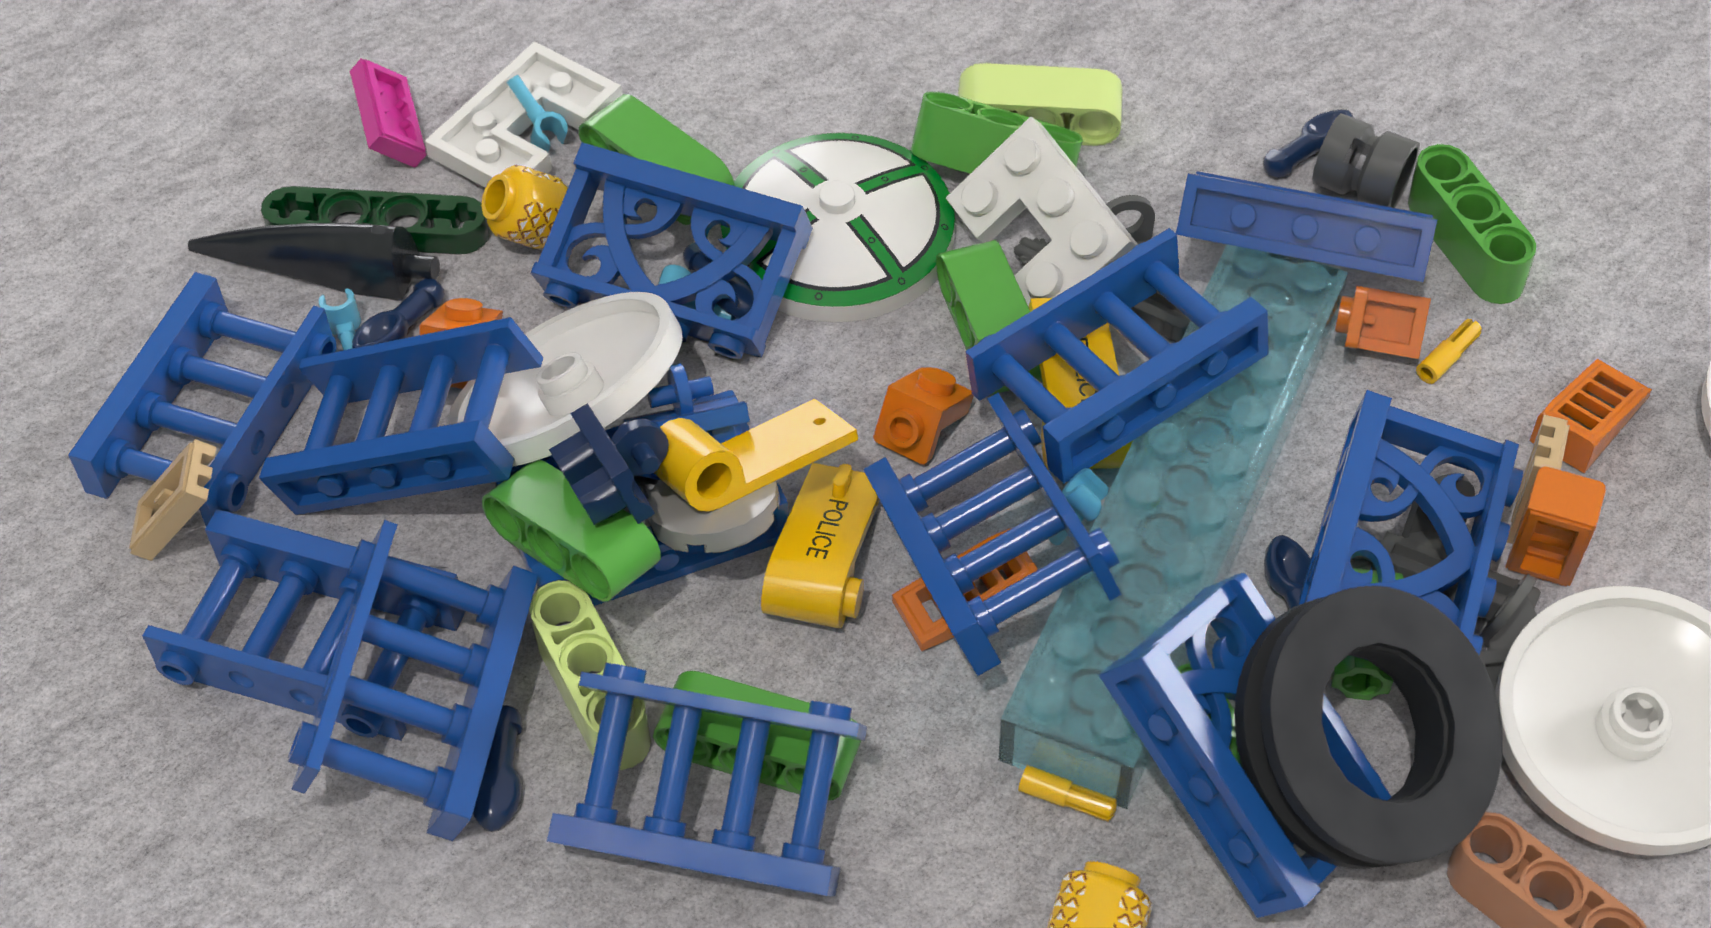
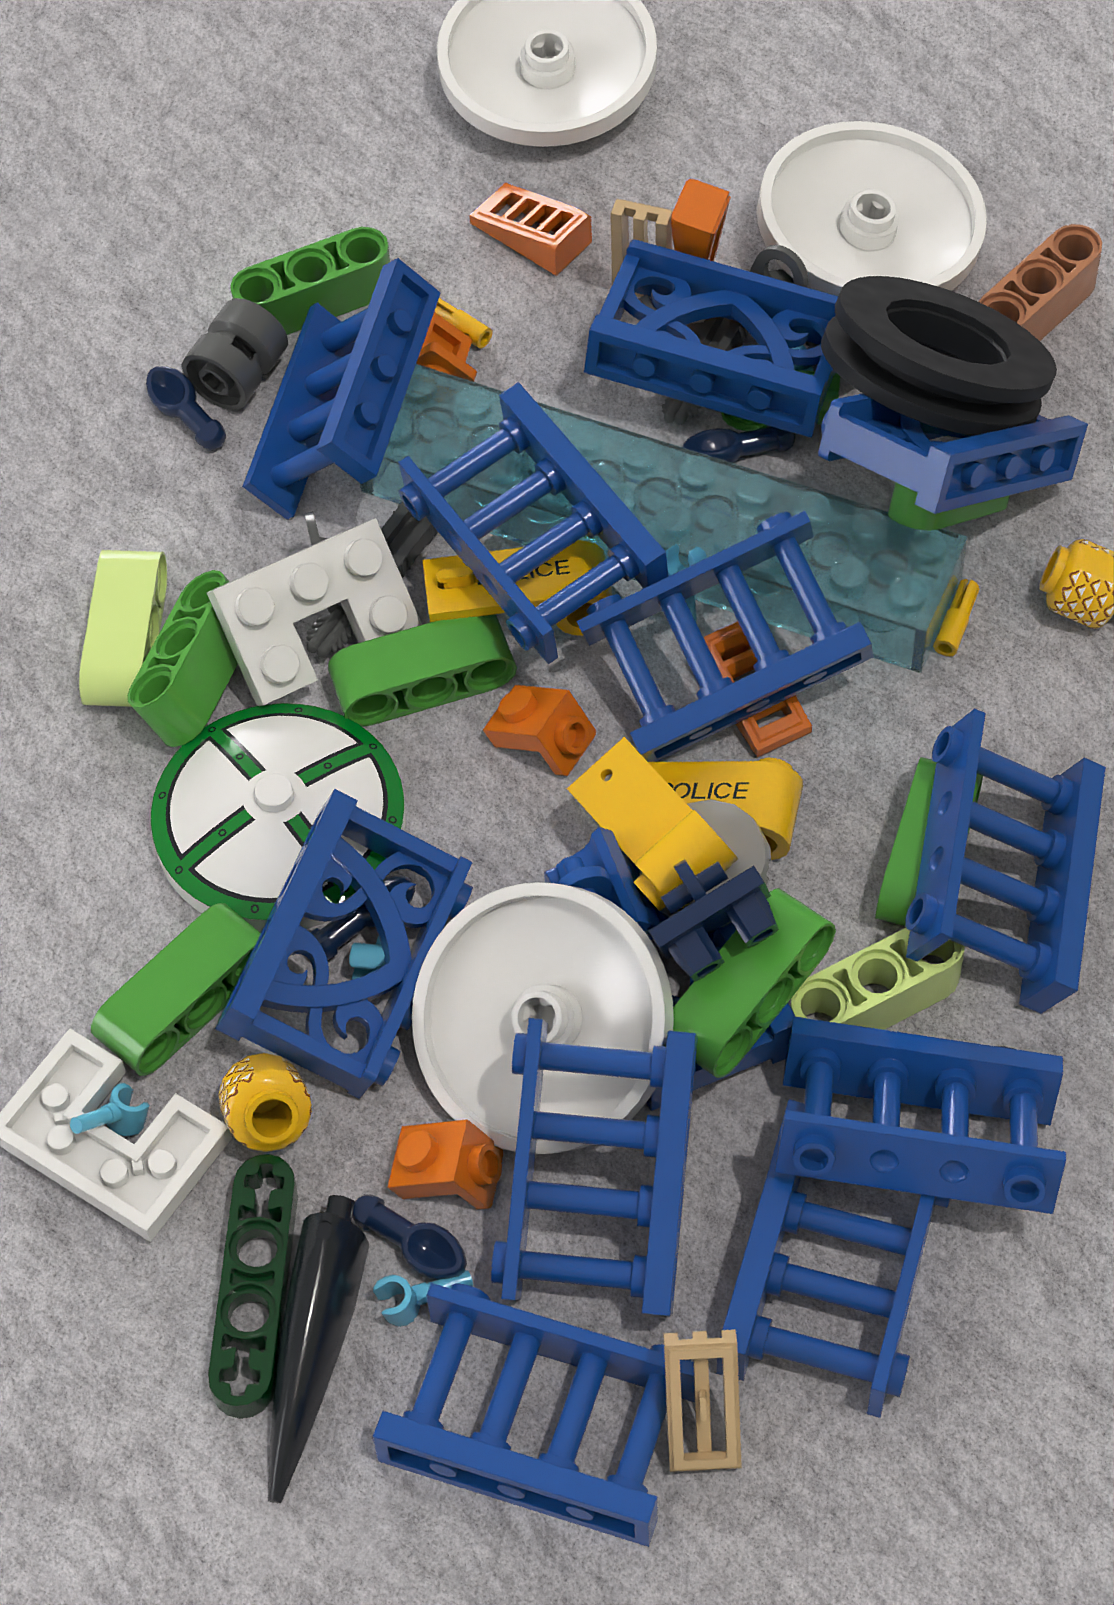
camera: 90 degrees left, 5 degrees up
dark pink plate [350,58,427,168] -> none

